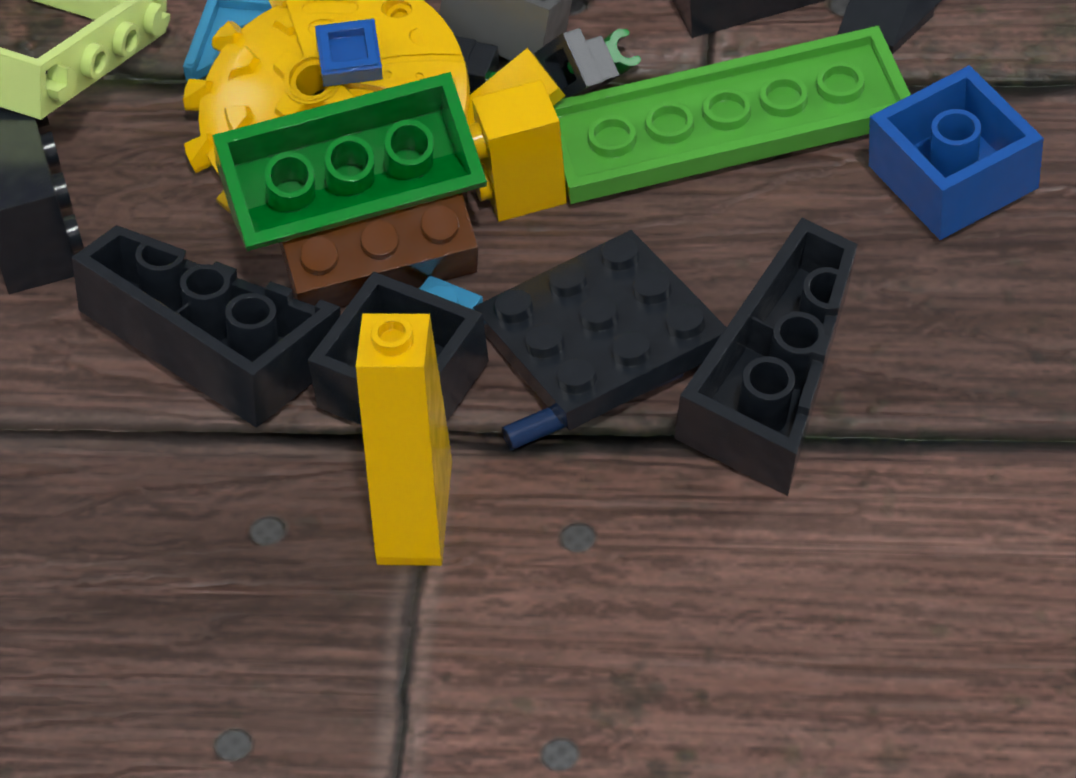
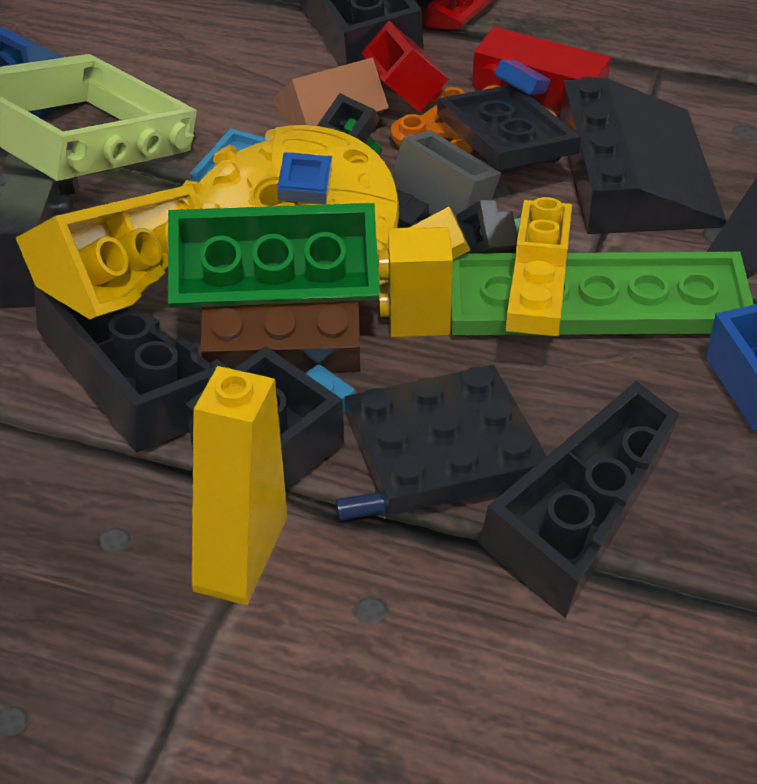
camera: 10 degrees right, 5 degrees down
none -> yellow wedge [16,184,202,319]
none -> yellow slope [506,197,572,337]

